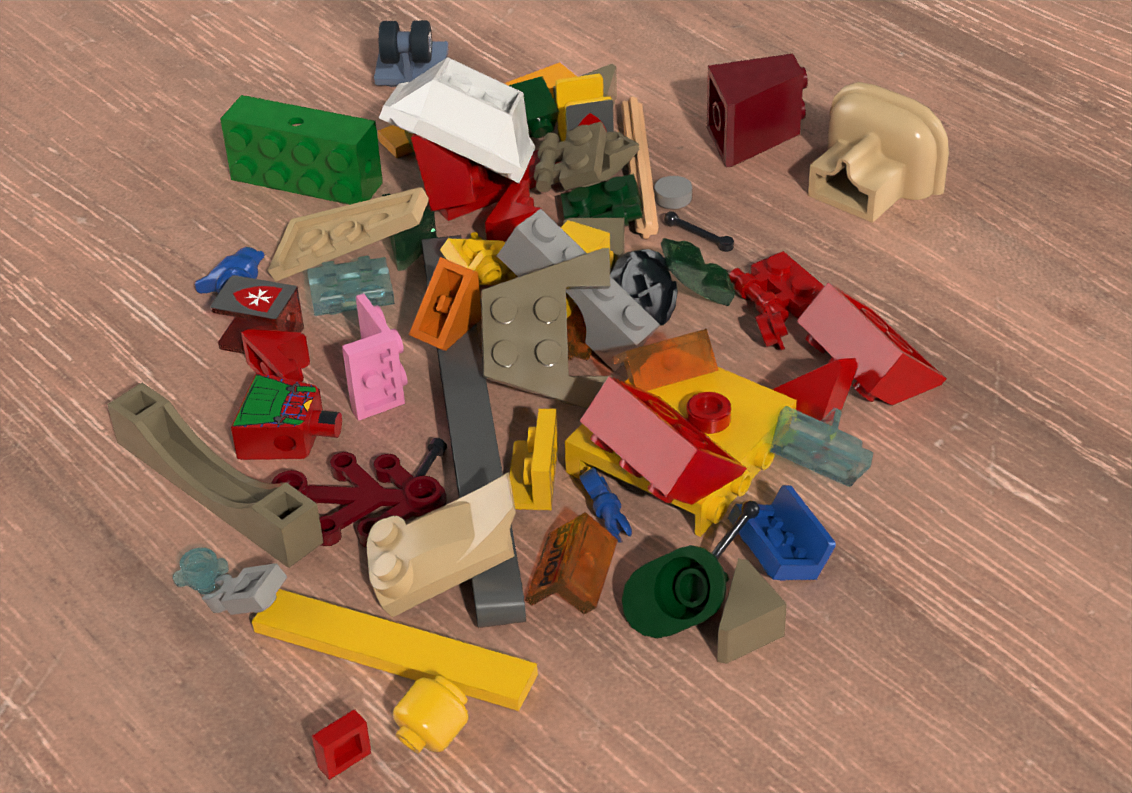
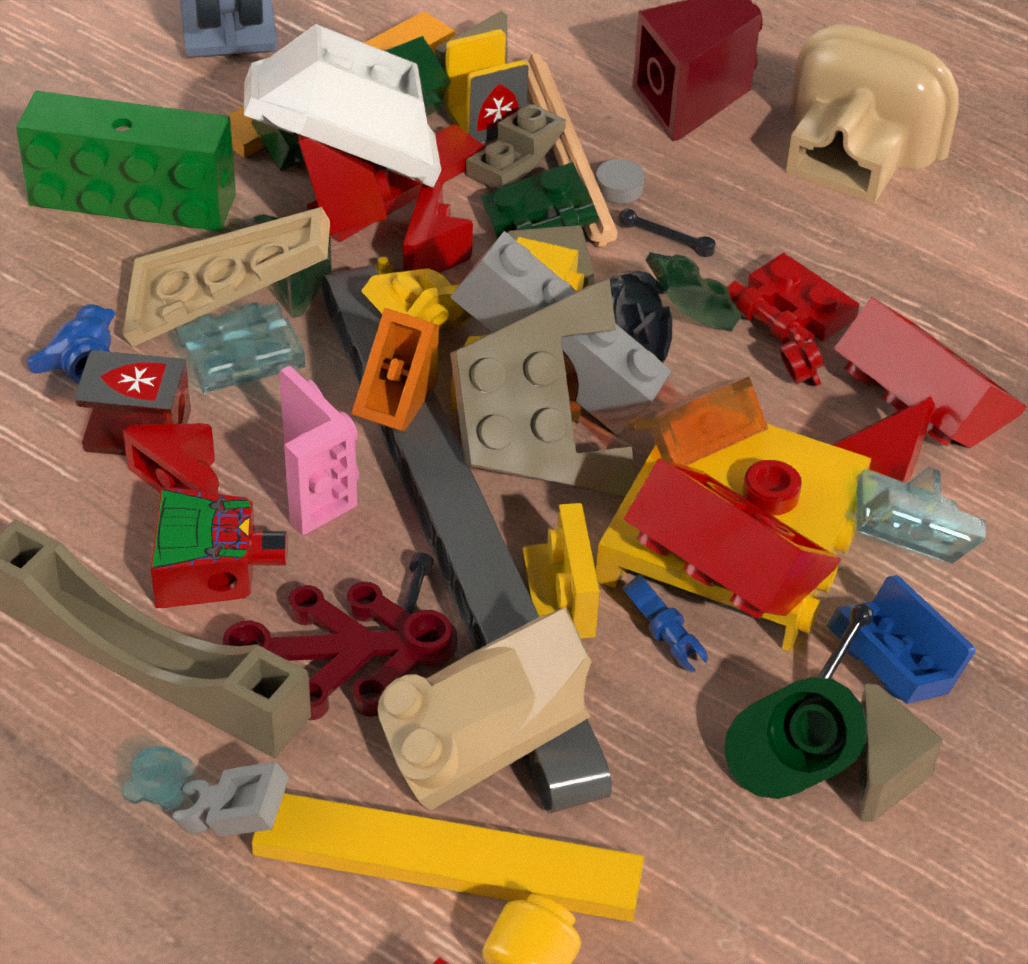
camera: 15 degrees left, 5 degrees up
clear orange panel [525,512,618,615] -> none
dark tan plate [534,122,607,192] -> none

